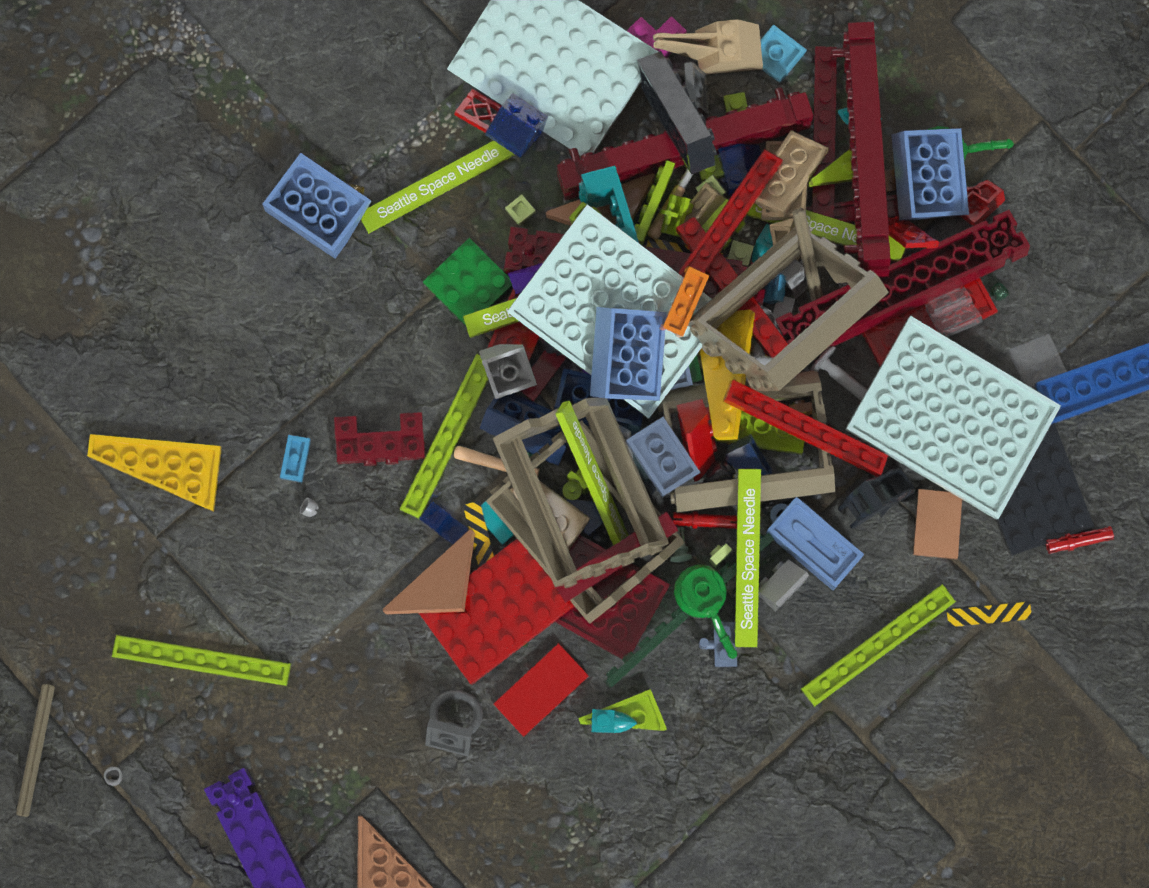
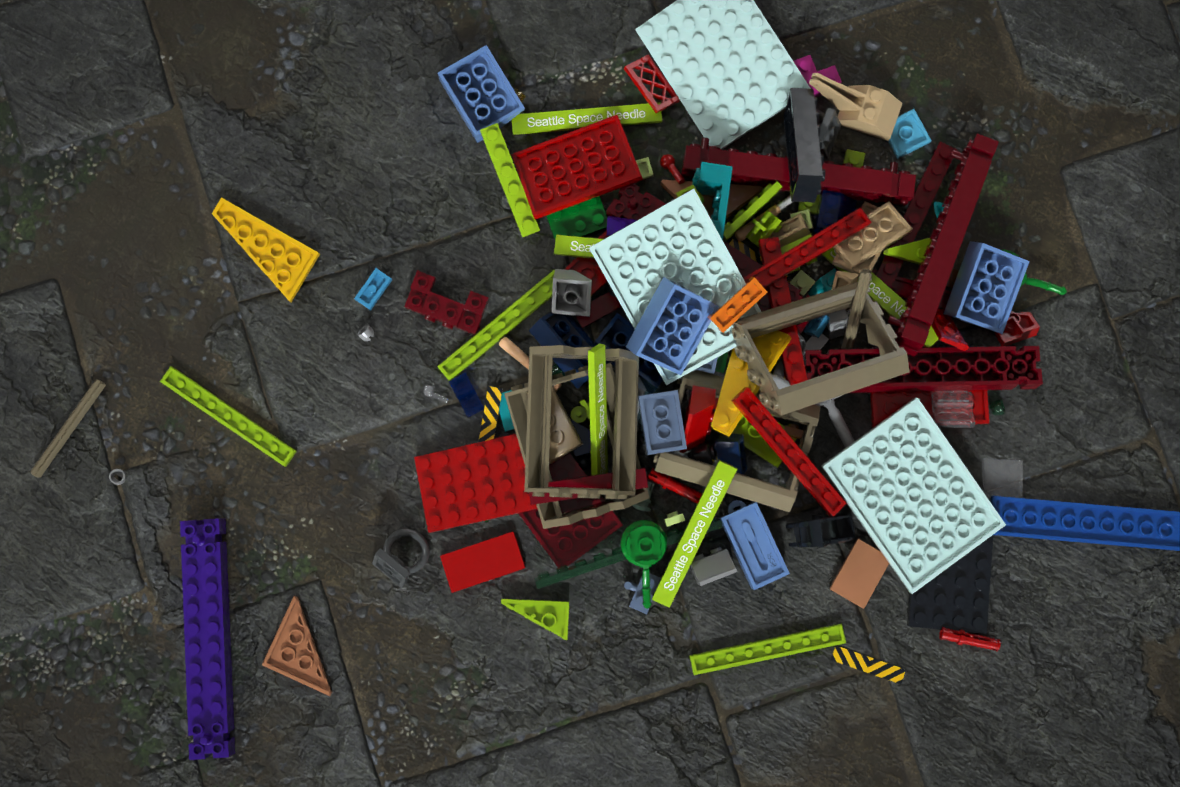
camera: 25 degrees right, 5 degrees up
nougat tile [383,530,475,614] -> none
clear blue slope [485,93,548,158] -> none
teal plate [592,709,637,733] -> none
none -> clear hand [424,385,449,403]
none -> lime plate [480,123,540,238]
none -> red plate [511,115,643,220]
none -> red bar [660,154,685,185]

